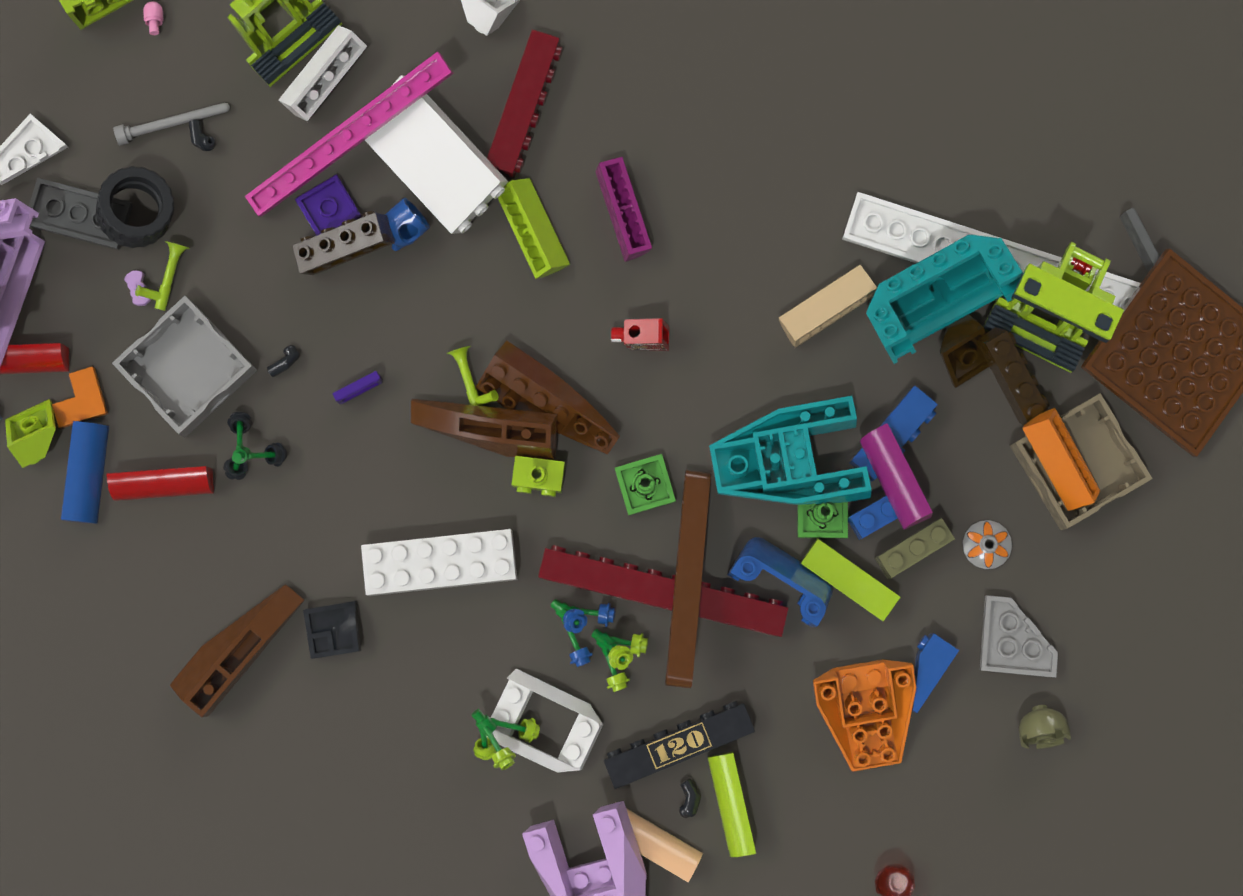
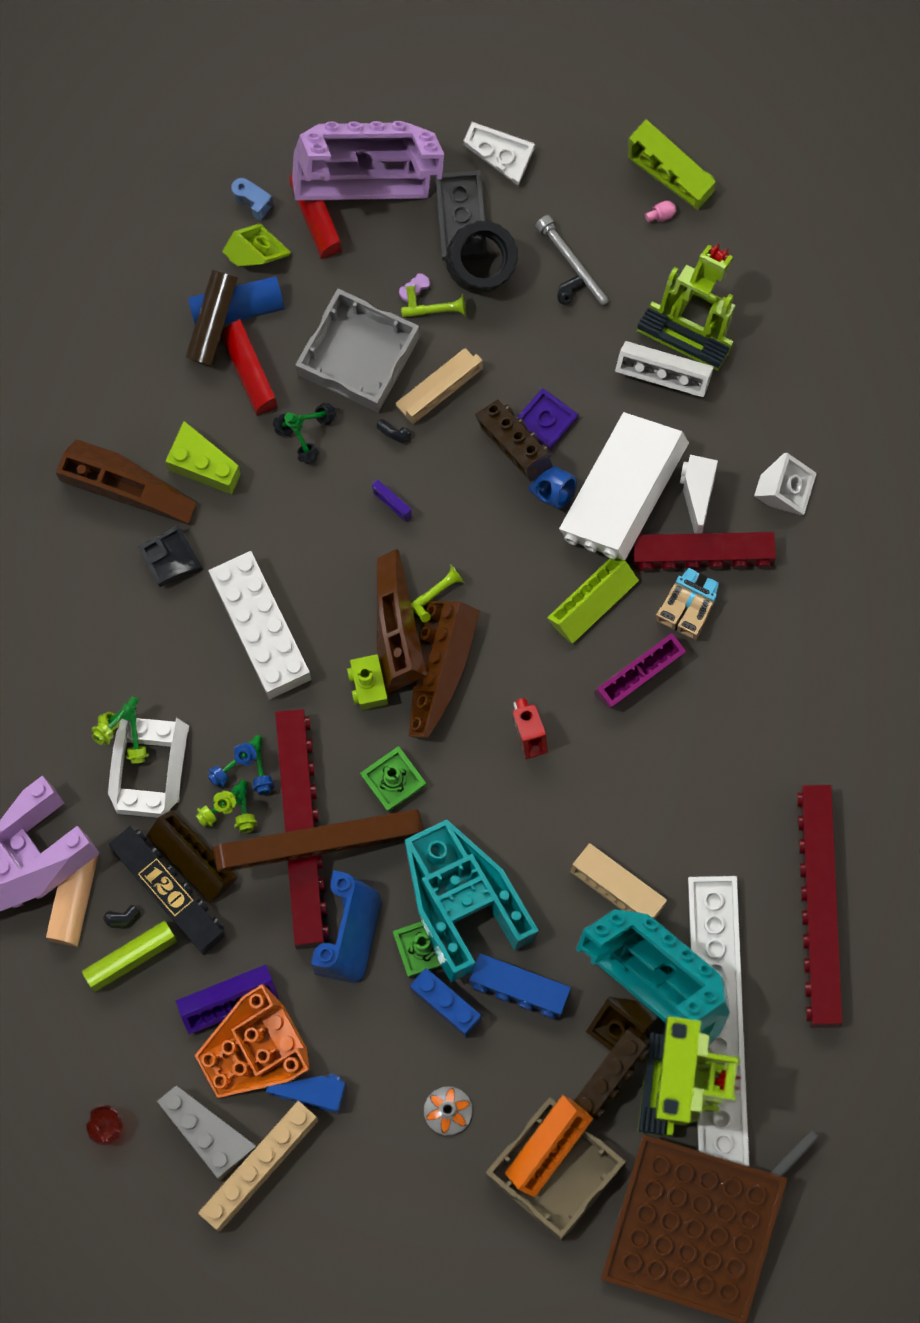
camera: 75 degrees right, 10 degrees down
orange tile [52,367,108,429] -> none
dark pink plate [245,52,454,217] -> none
lime brick [801,538,900,621] -> none
magenta brick [860,423,933,530] -> none
olive brick [874,518,955,579] -> none
light grey plate [979,595,1058,678] -> none
olive cylinder [1019,705,1071,749] -> none
none -> dark brown brick [146,810,237,903]
none -> light grey wedge [157,1086,257,1181]
none -> lime wedge [165,421,241,495]
none -> dark purple brick [176,964,279,1035]
none -> dark brown brick [185,270,238,366]
none -> tan brick [198,1101,318,1232]
none -> tan panel [396,349,483,424]
none -> hips [656,568,719,641]
none -> white slope [680,455,718,534]
none -> dark red brick [797,785,842,1028]

